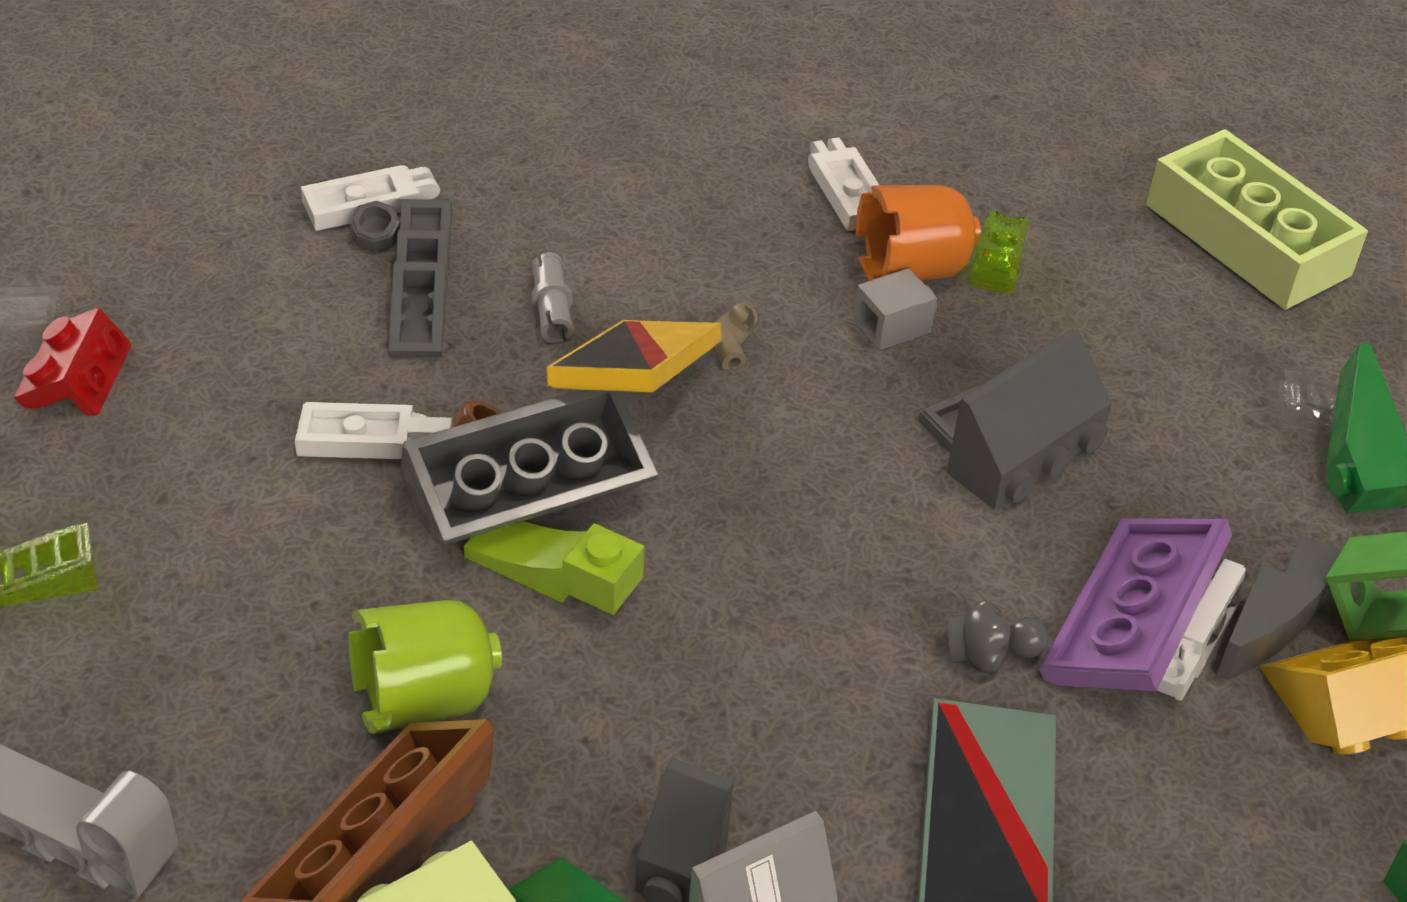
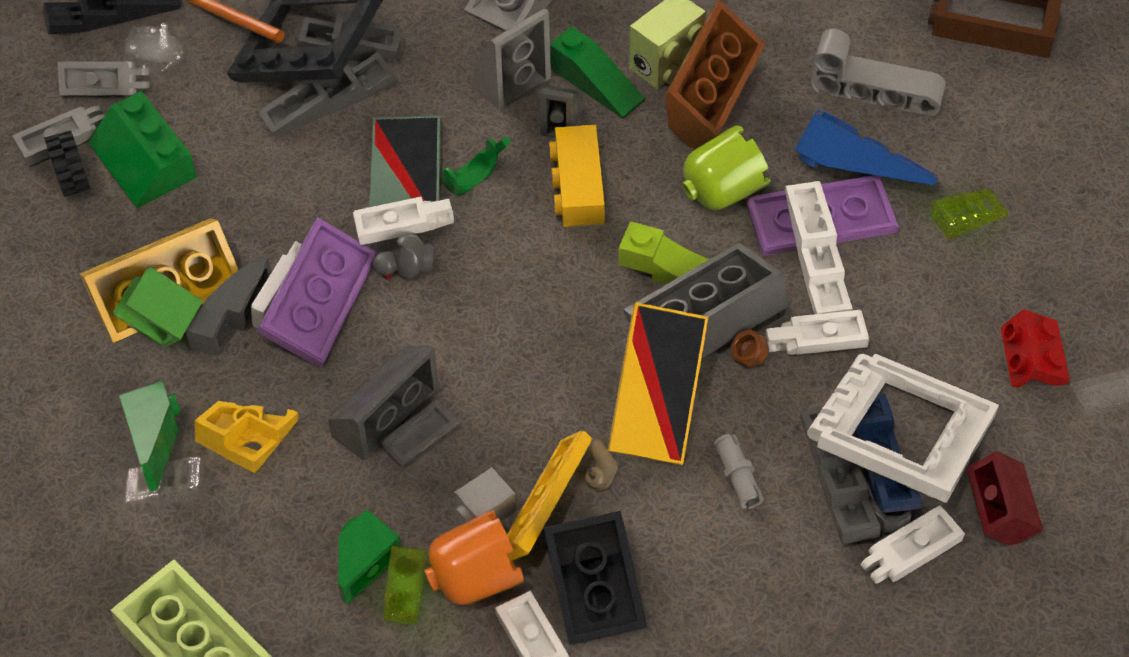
camera: 175 degrees right, 10 degrees up
none -> yellow slope [194,401,298,473]
none -> green slope [338,509,402,604]
none -> white hinge [353,197,454,245]
none -> green helmet [441,137,510,195]
none -> yellow tile [507,430,593,562]
none -> black slope [543,511,647,645]
none -> yellow brick [549,125,605,227]
none -> medium lavender tile [745,175,899,256]
none -> white slope [785,181,853,314]
none -> blue wedge [795,108,938,185]
none -> white hinge [807,354,999,503]
none -> dark blue slope [854,394,922,513]
none -> dark red brick [966,451,1043,545]

